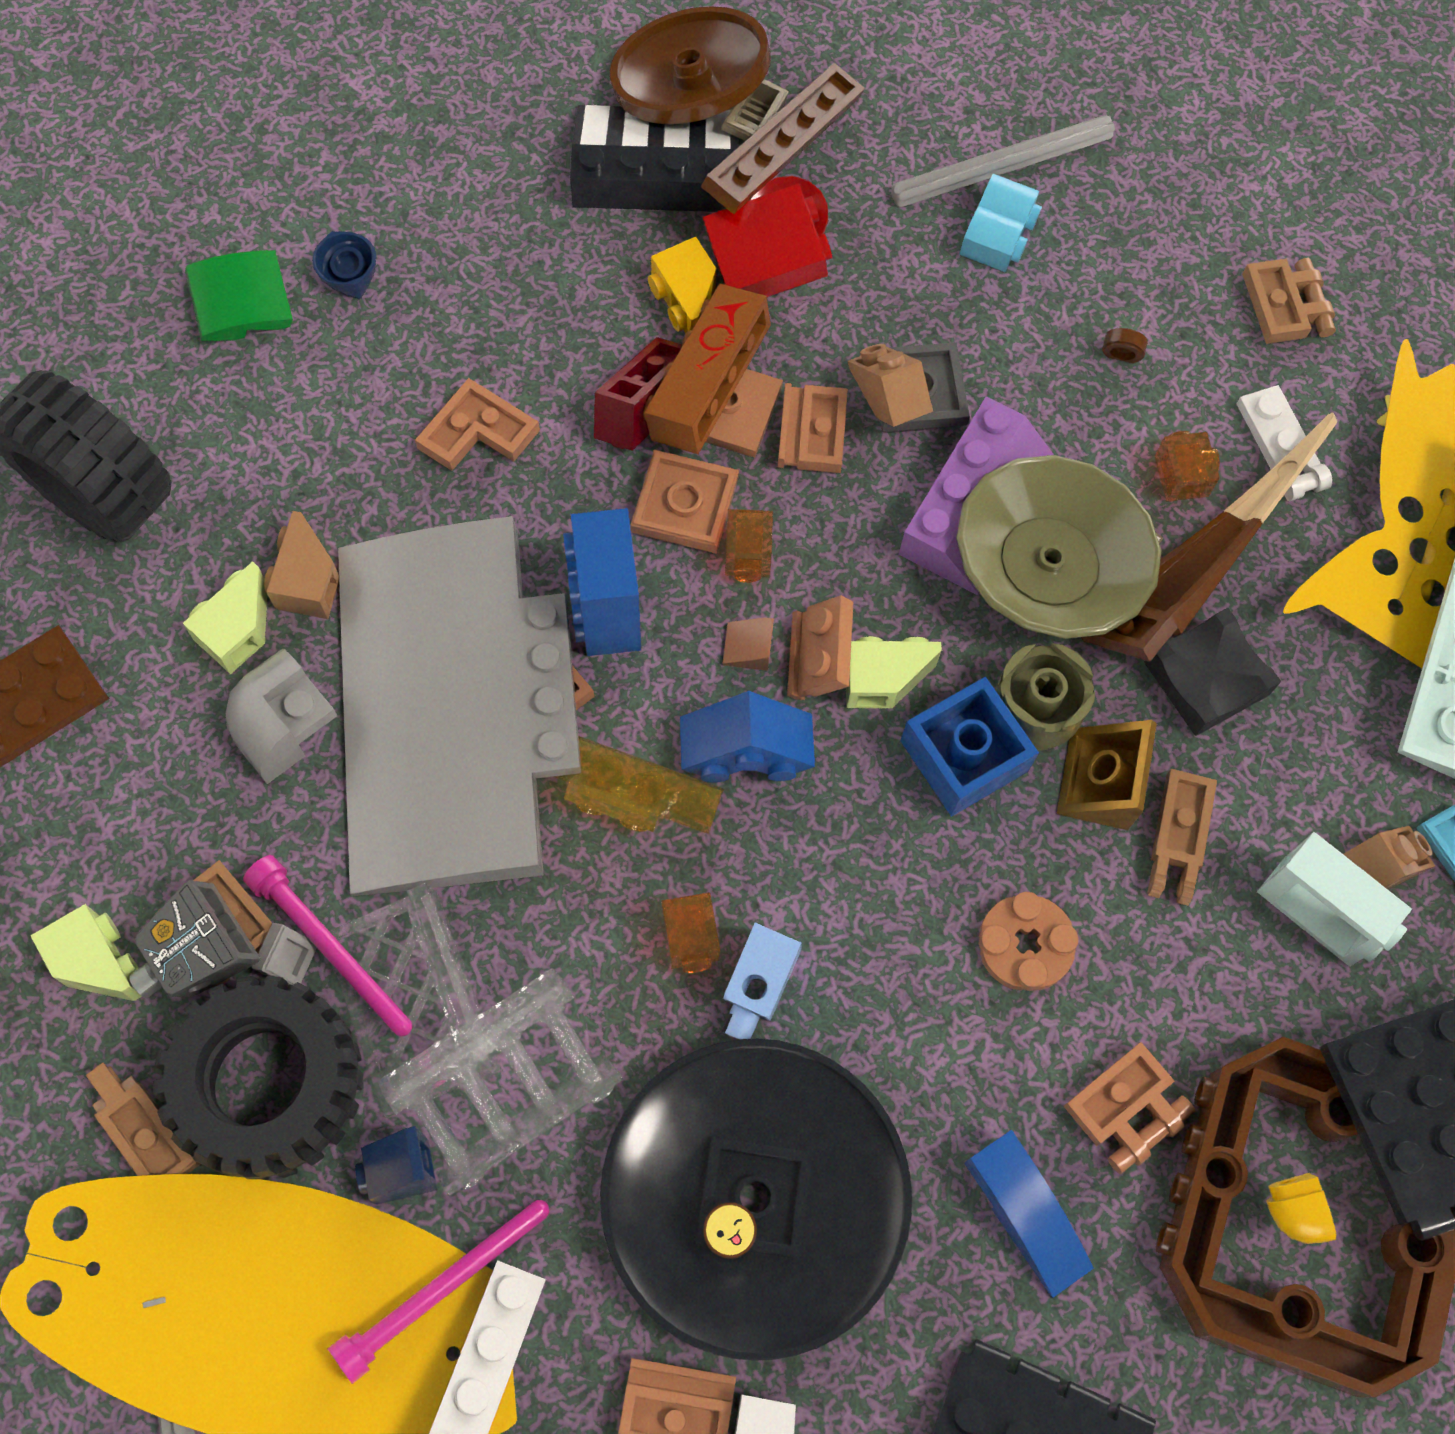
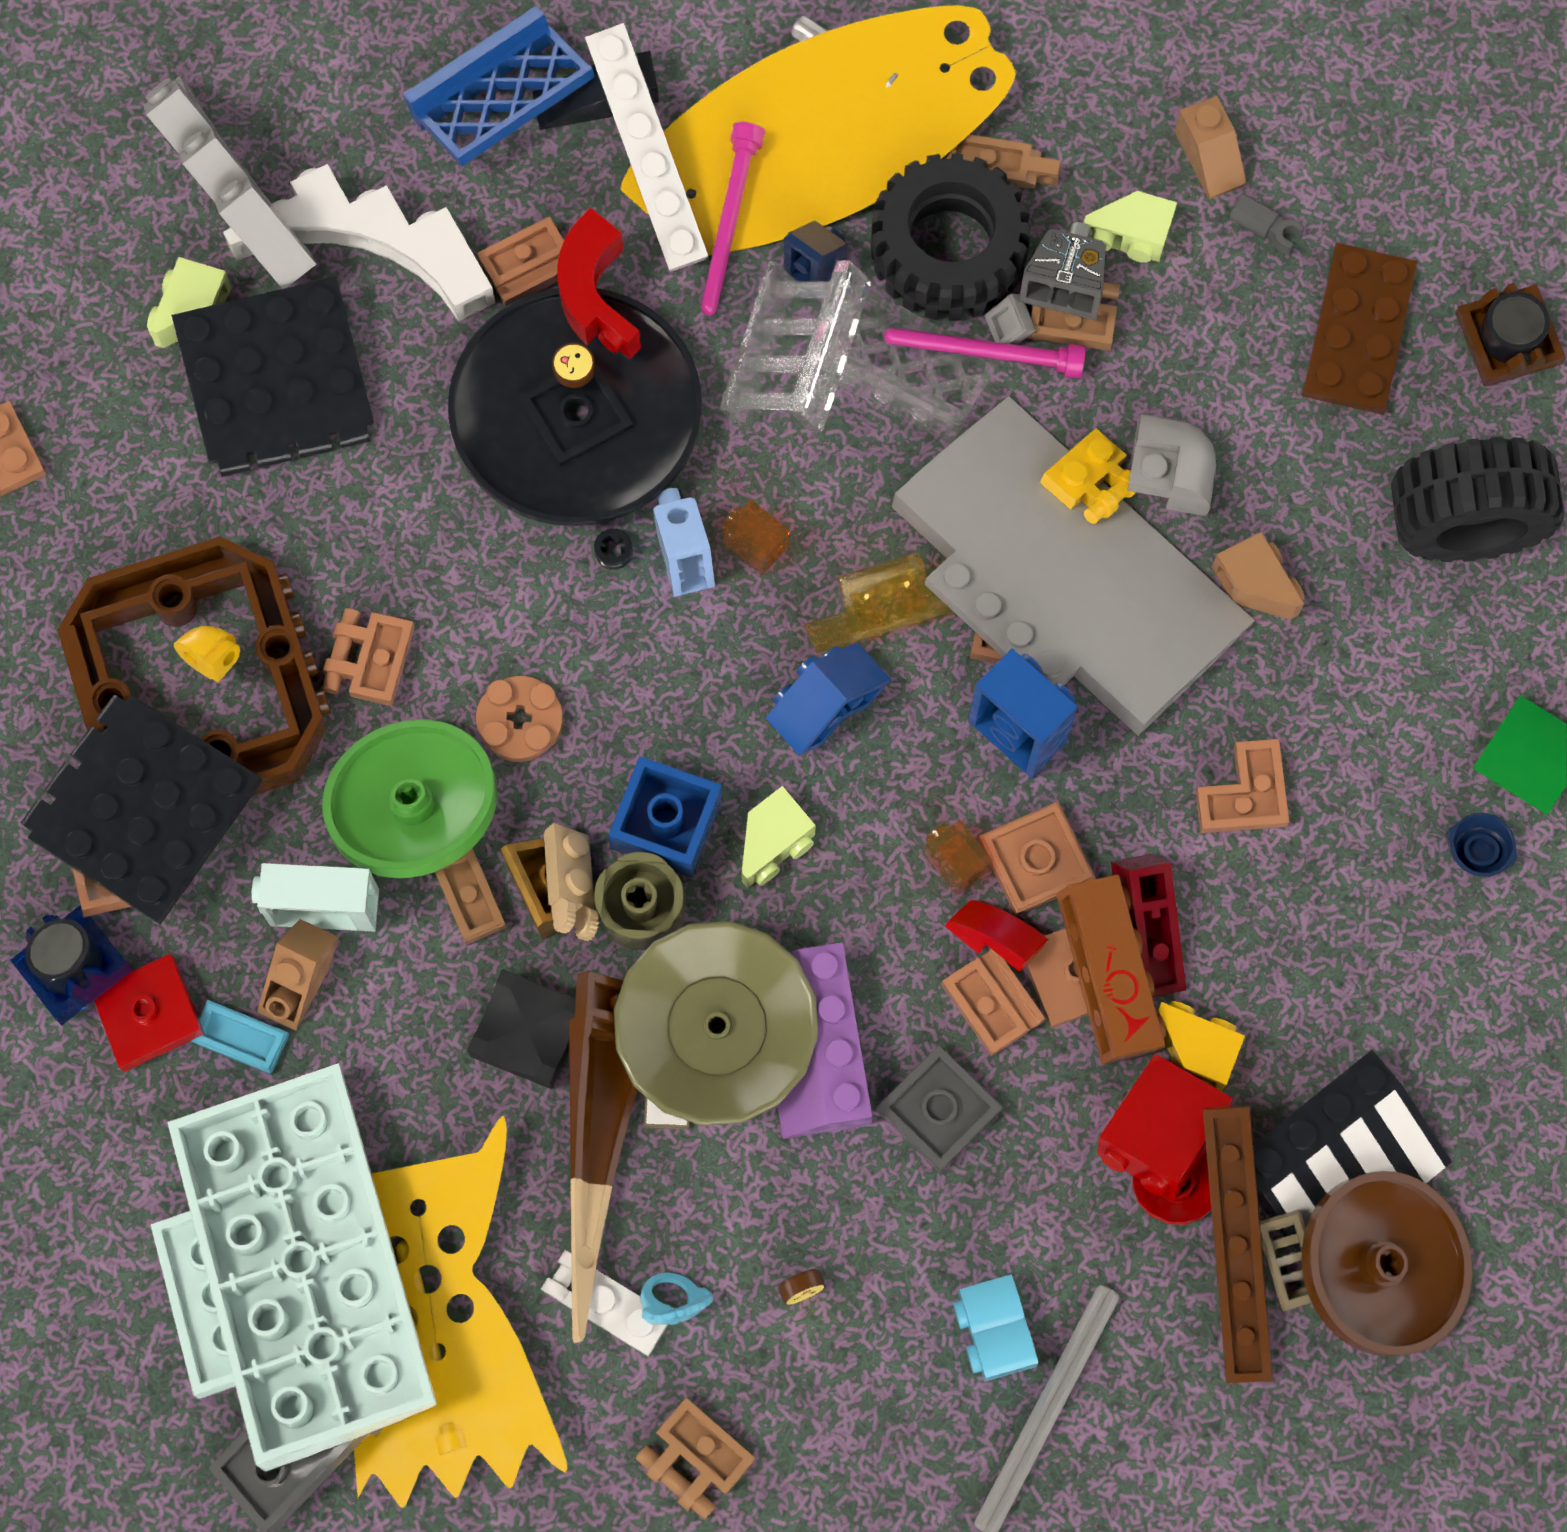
camera: 145 degrees right, 5 degrees up
yellowish green slope [183,561,267,674] -> none
nougat slope [722,617,774,671] -> none
nougat plate [787,595,853,700] -> none
medium nougat slope [848,344,933,427] -> none
blue slope [964,1130,1094,1298] -> none
clear orange brick [1154,431,1220,502] -> none
none -> bright green dish [322,719,498,878]
none -> tan hinge [544,823,599,942]
none -> red arch [557,207,641,359]
none -> black bush [594,528,633,570]
none -> medium azure piece [640,1273,713,1325]
none -> red slope [945,900,1049,972]
none -> yellow plate [1039,428,1136,524]

